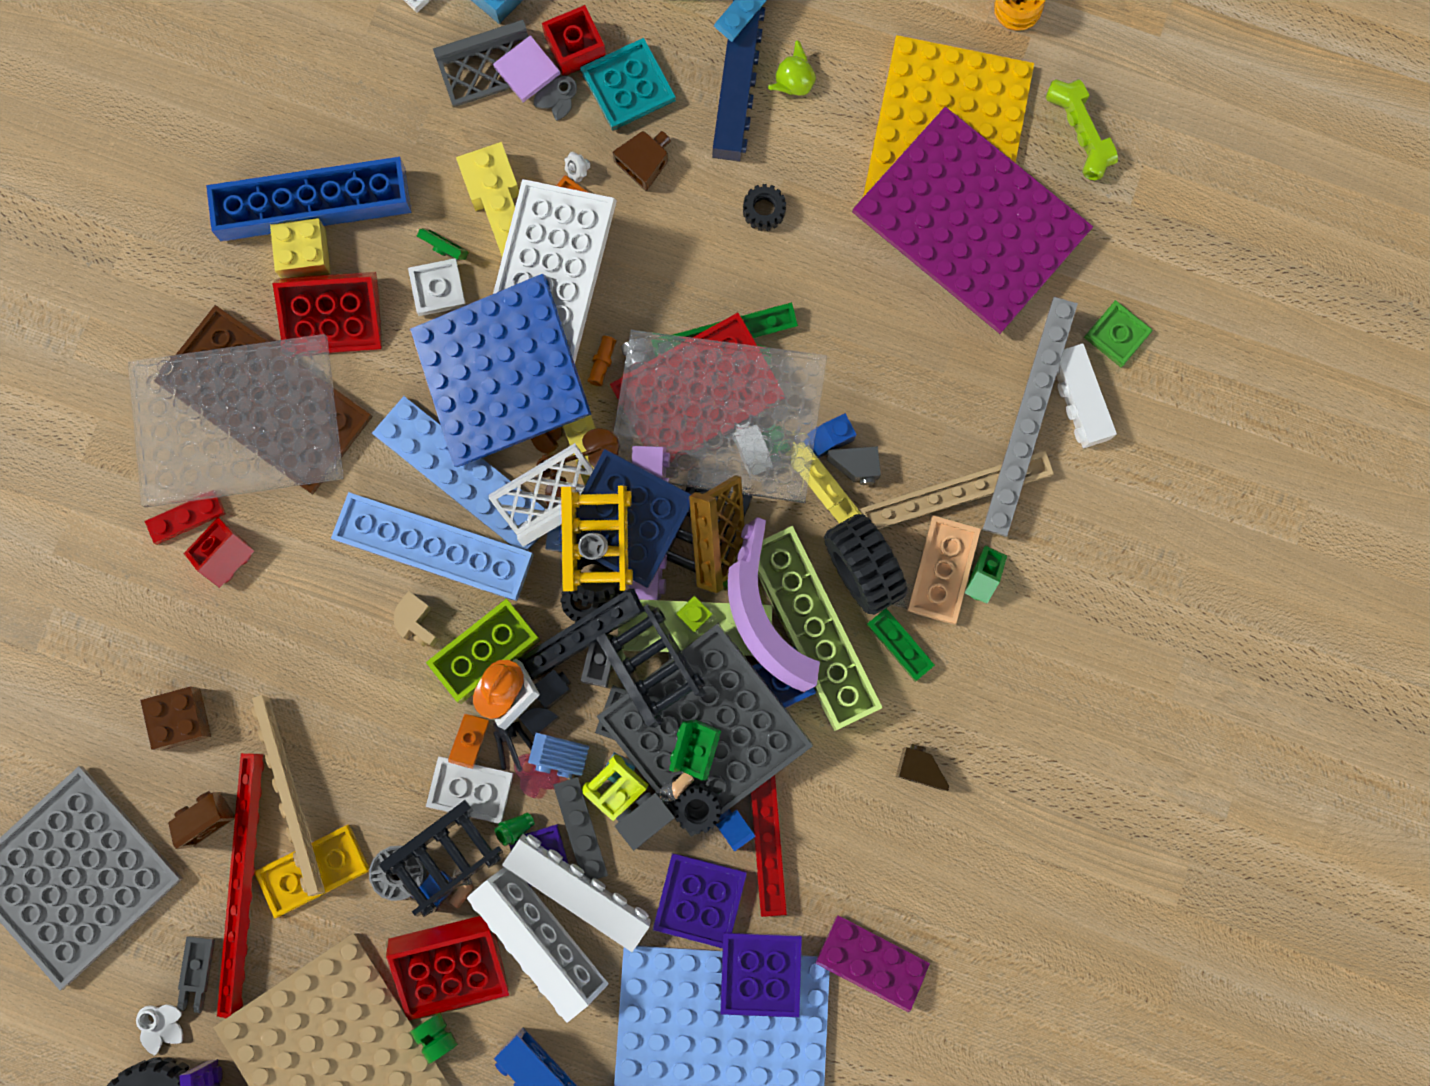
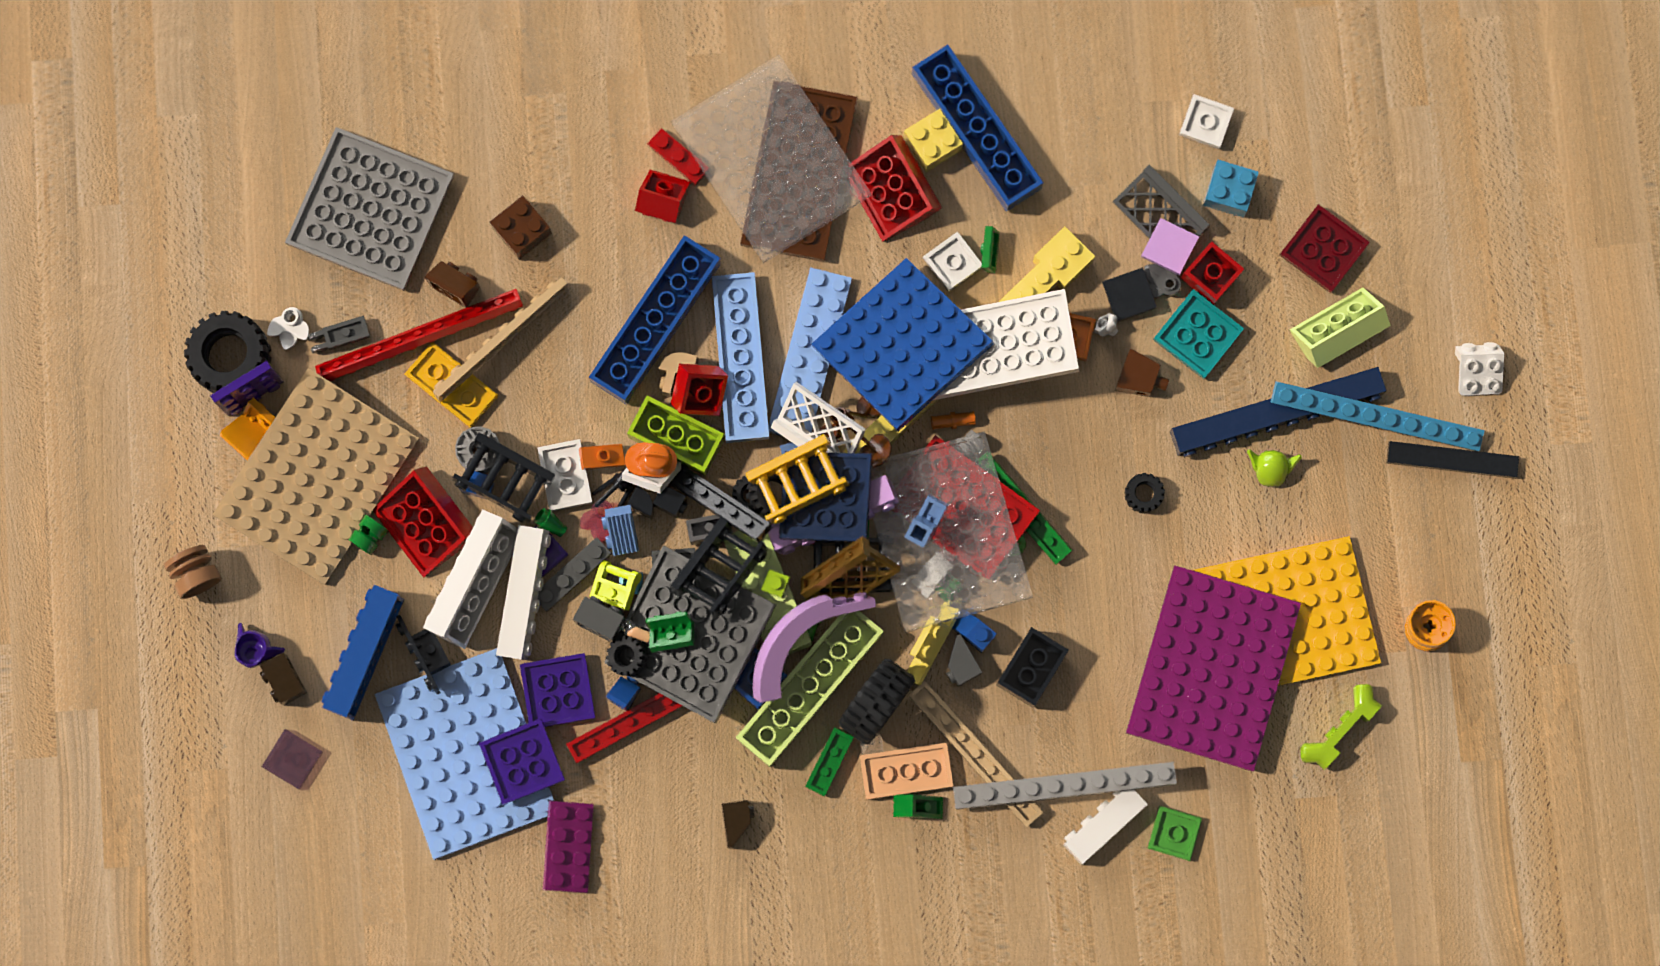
camera: 70 degrees right, 0 degrees up
light nougat arm [449,868,473,909] -> none
light grey wheel [578,533,608,560] -> none
none -> black bracket [395,615,451,695]
none -> blue brick [589,235,721,405]
none -> red brick [671,364,728,416]
none -> medium blue brick [905,494,948,548]
none -> black brick [996,627,1069,708]
none -> black tile [1102,267,1157,322]

